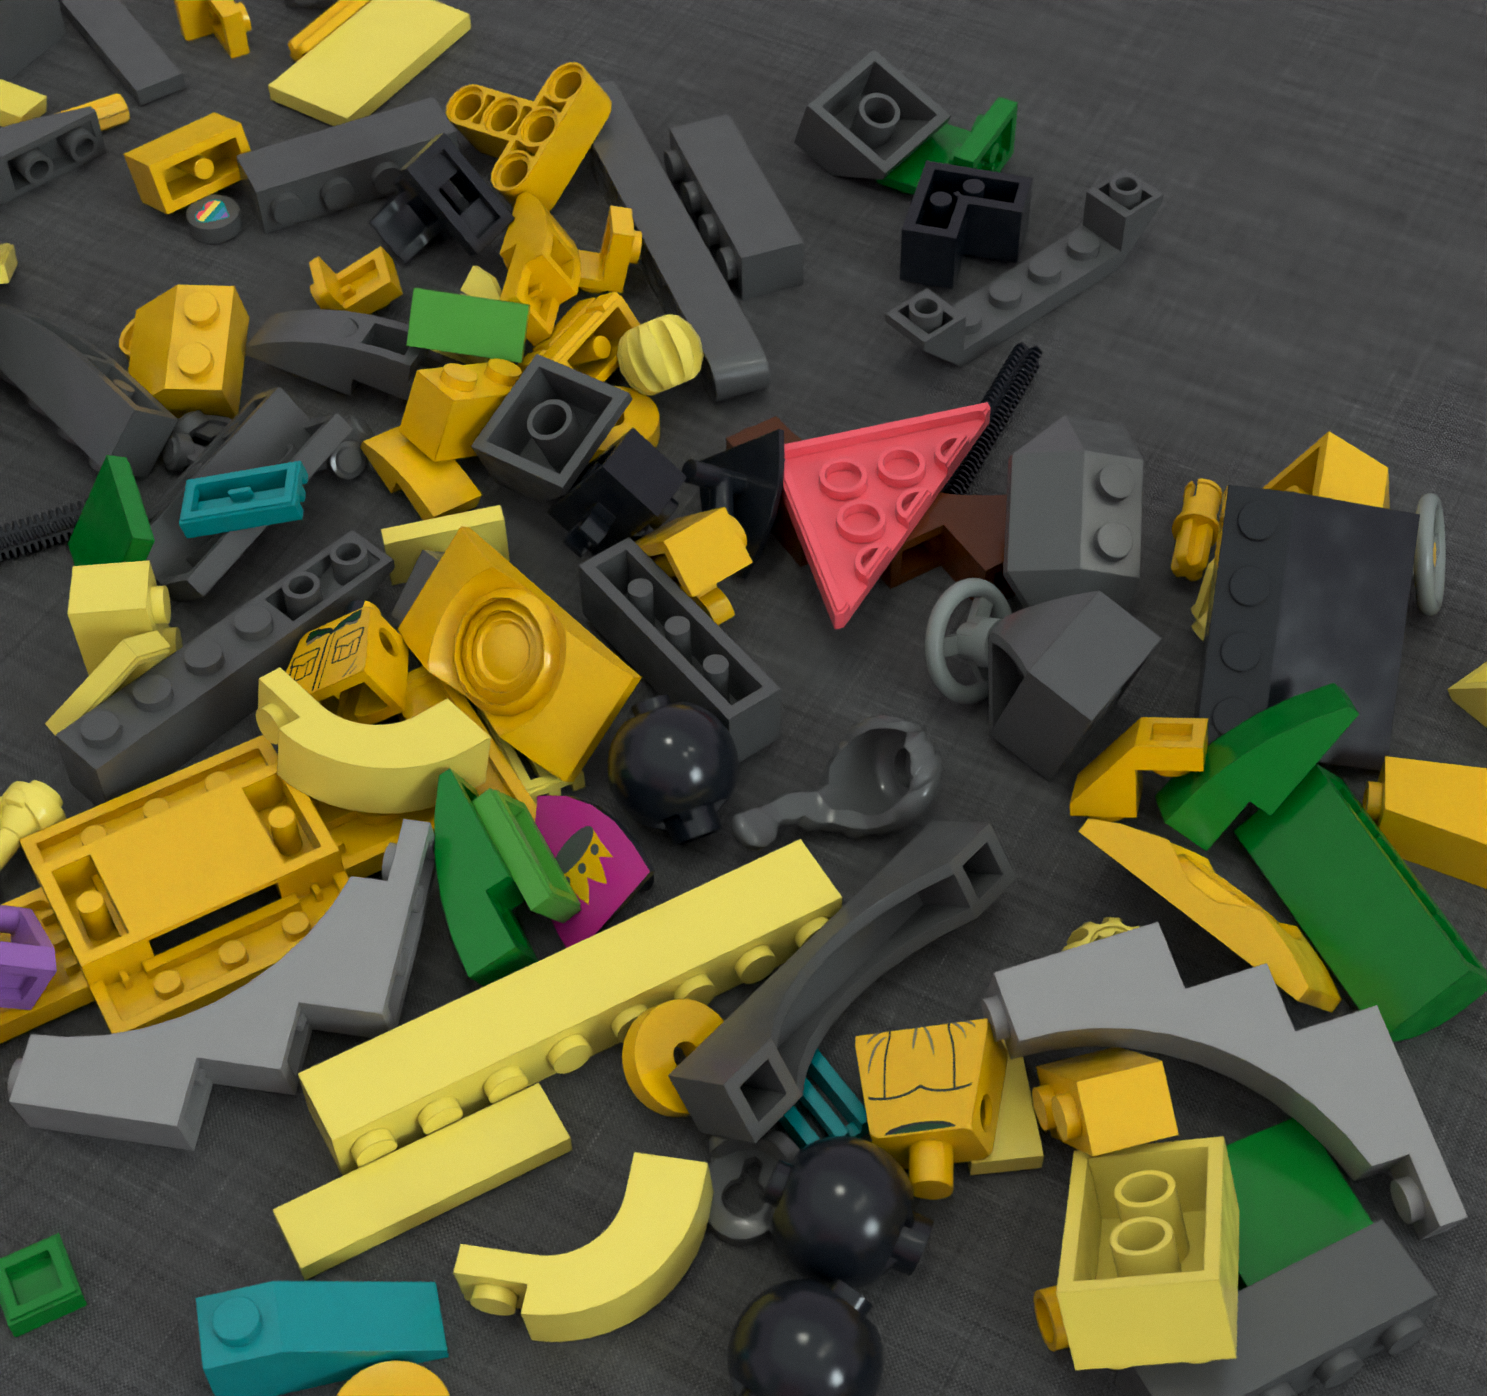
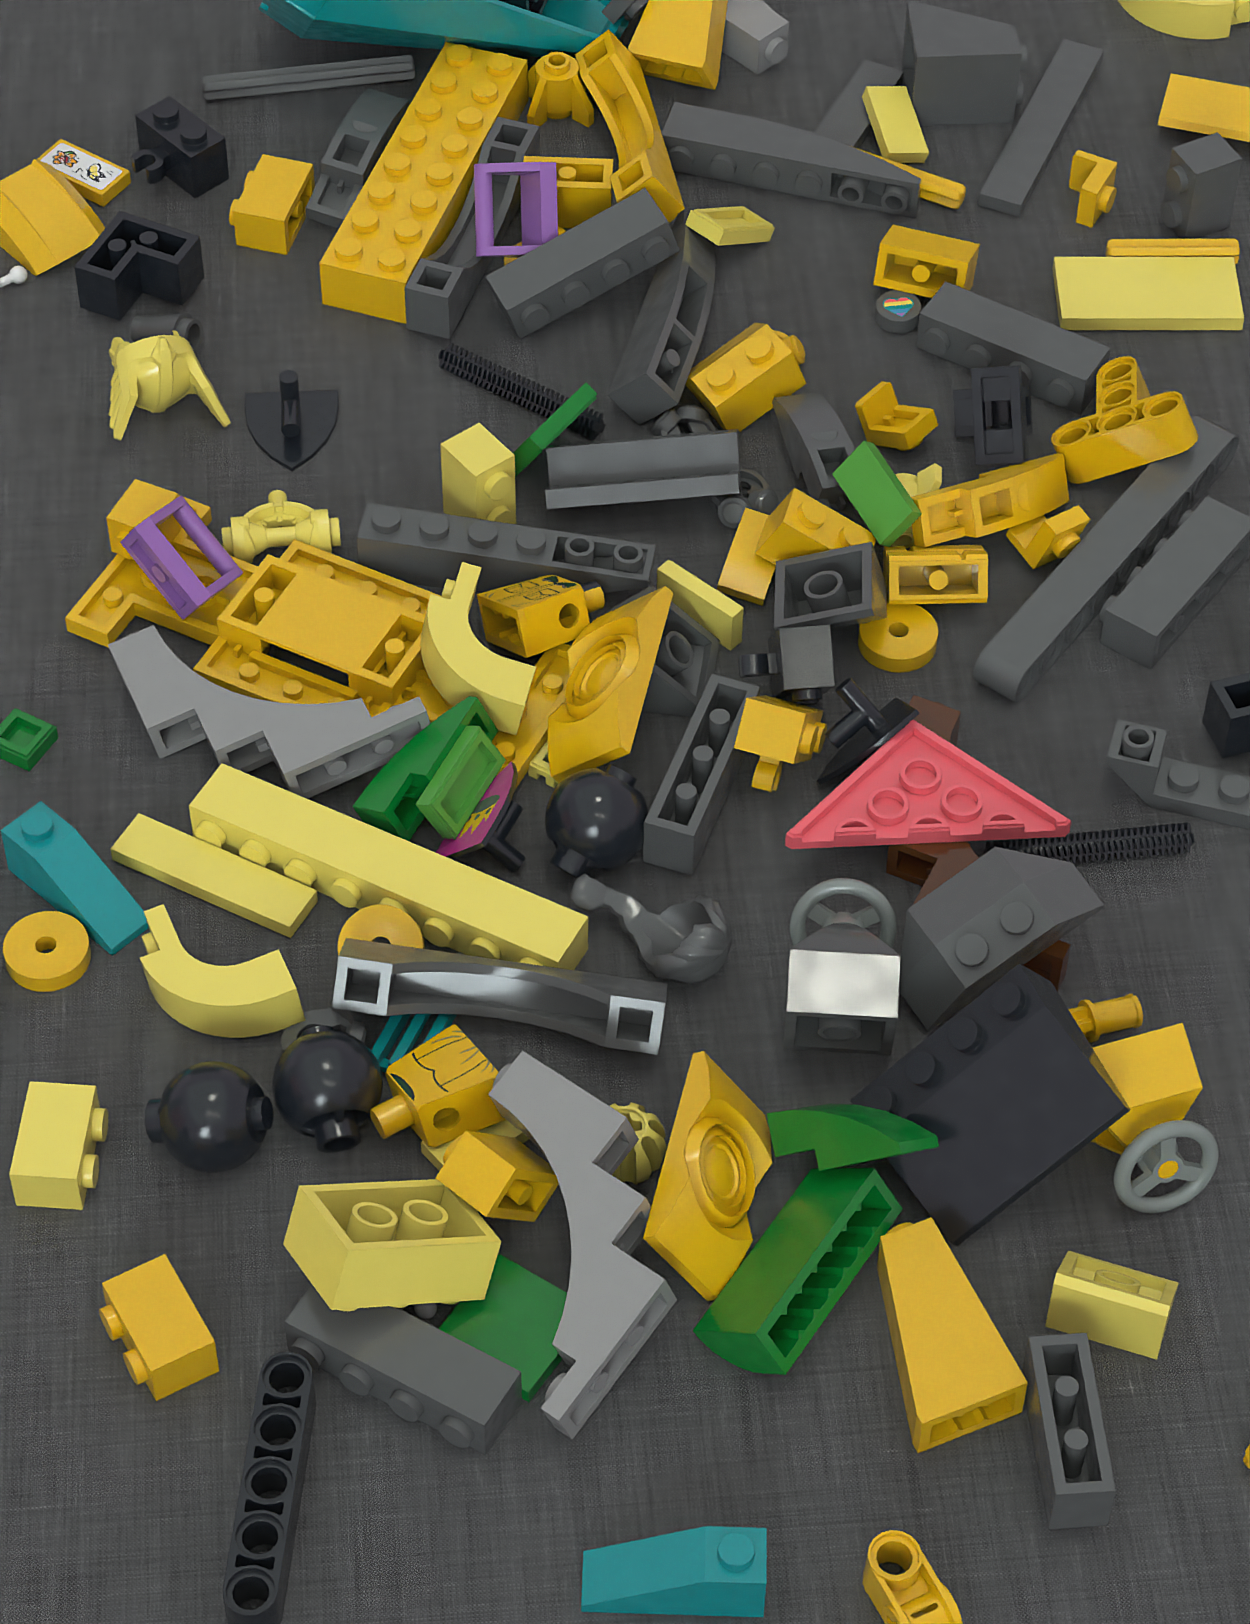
camera: 55 degrees right, 0 degrees up
light yellow tile [45,630,171,735] -> none
teal tile [179,461,308,539] -> none
light yellow piece [617,314,704,396] -> none
yellow slope [1069,717,1208,822] -> none

